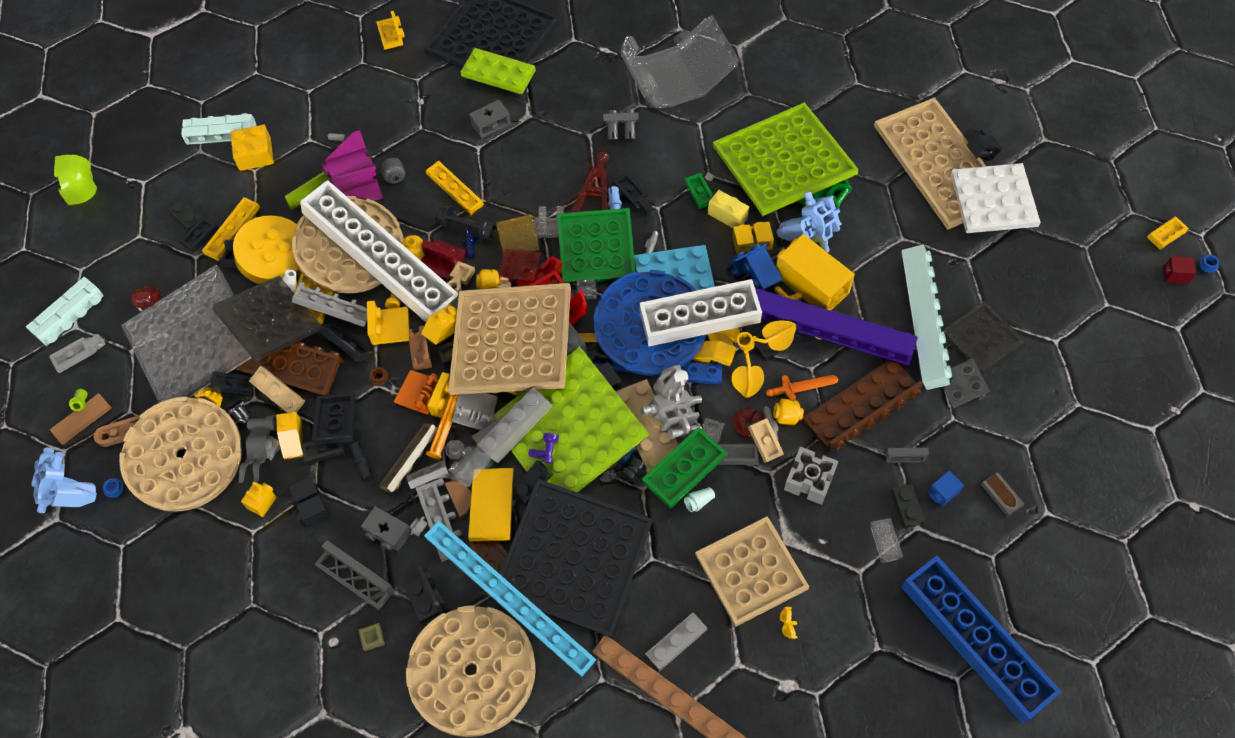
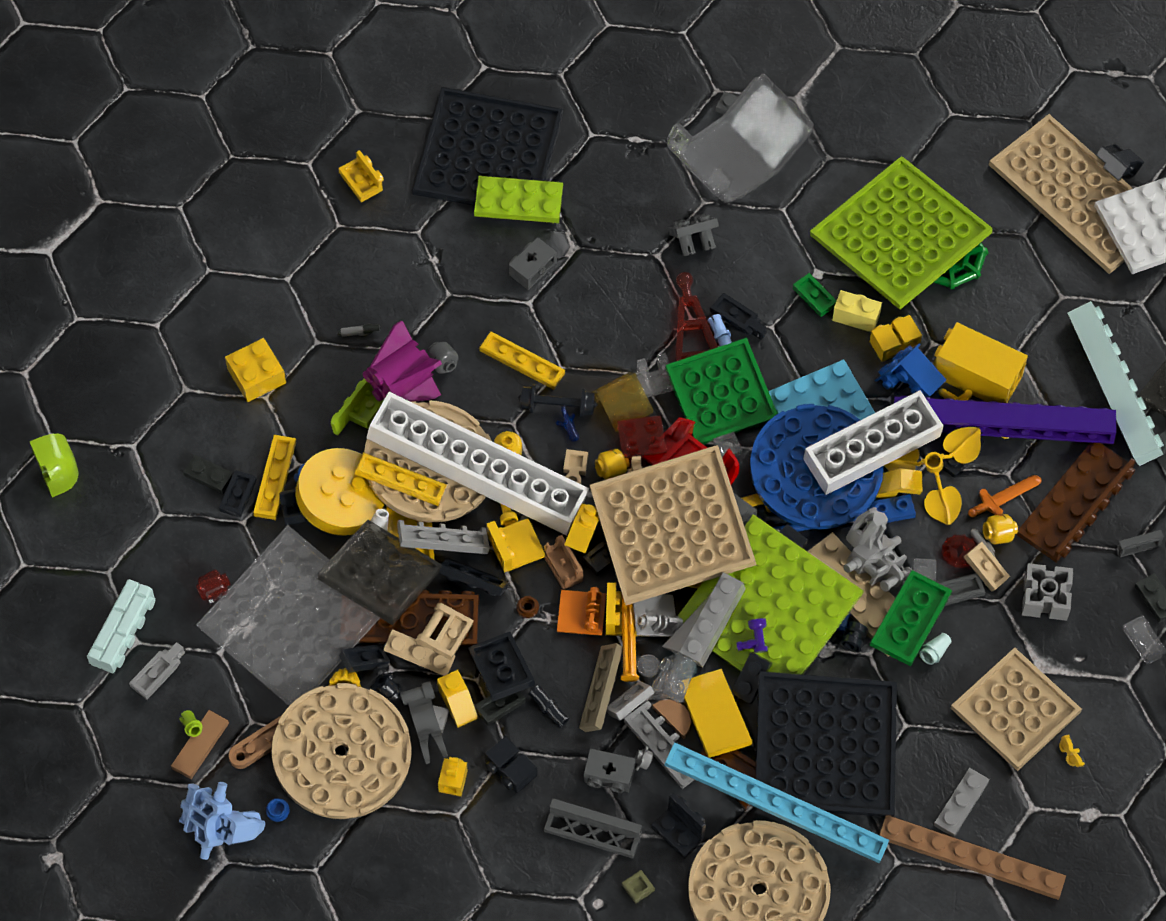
camera: 20 degrees left, 0 degrees up
light aqua brick [181,113,256,145] -> none
dark red bracket [421,239,467,282] -> none
light grey piece [645,231,658,254] -> none
light blue piece [776,191,842,252] -> none
none -> yellow tile [355,452,447,506]
none -> tan plate [415,603,474,660]

